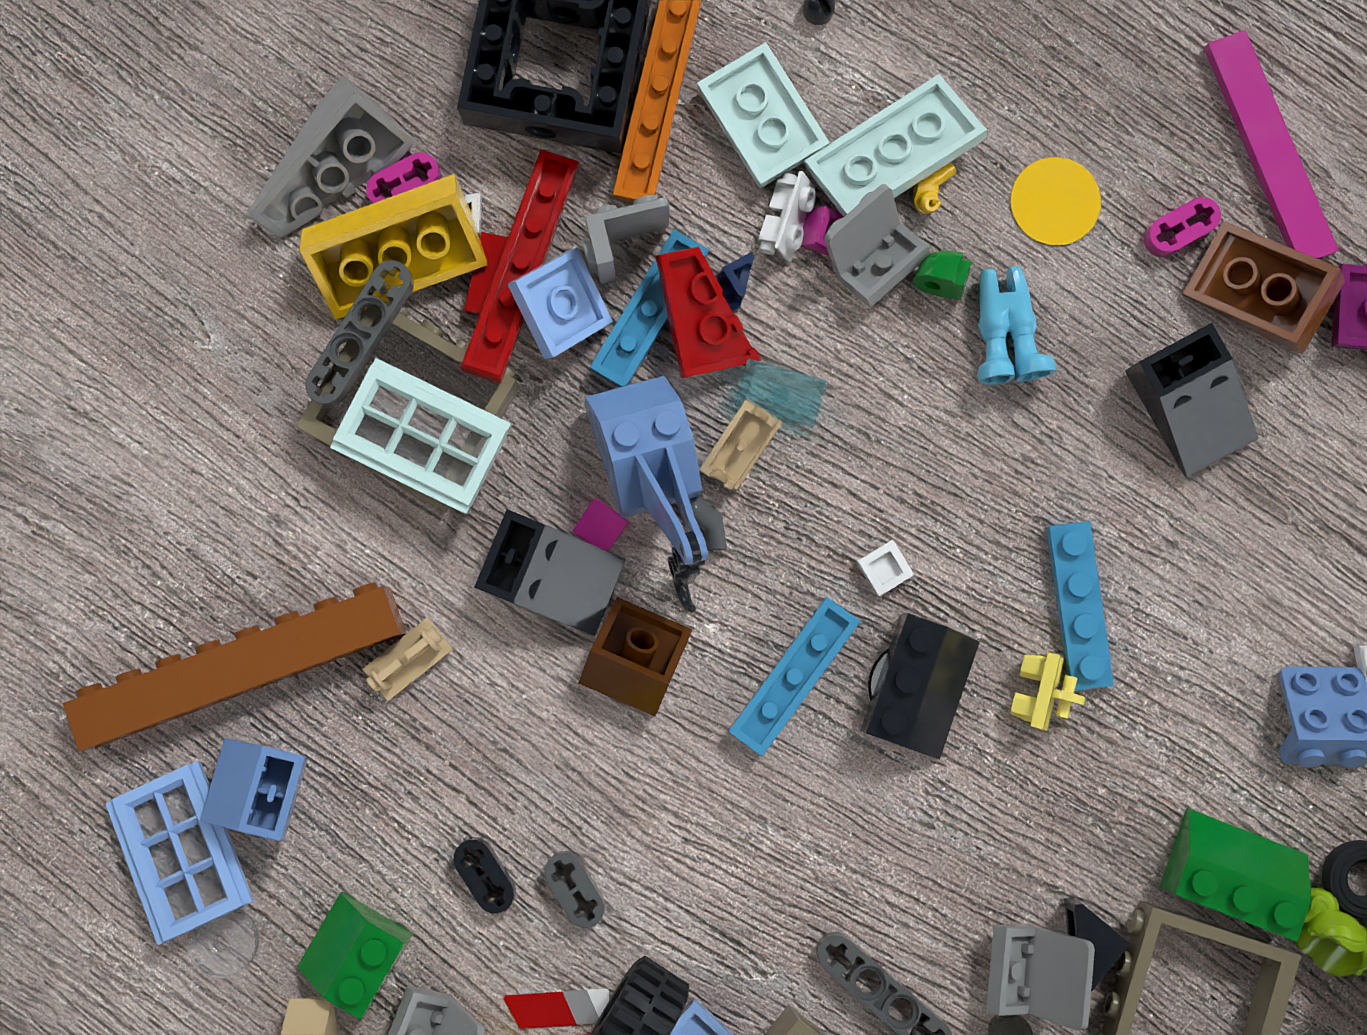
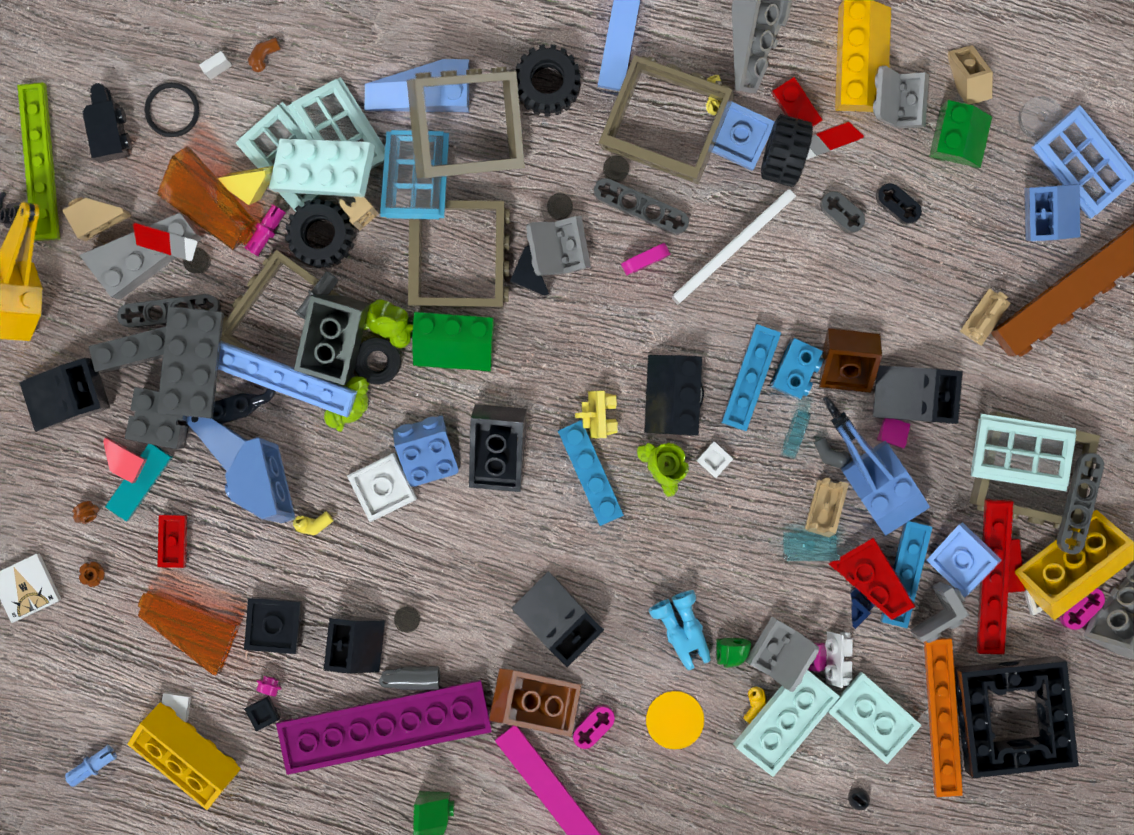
camera: 160 degrees right, 5 degrees up
none -> black slope [469,404,527,492]
none -> dark pink beam [621,243,671,276]
none -> lime hair [637,442,689,497]
none -> white tile [672,190,796,305]
none -> dark azure brick [769,338,824,399]
none -> clear light blue beam [781,409,811,459]

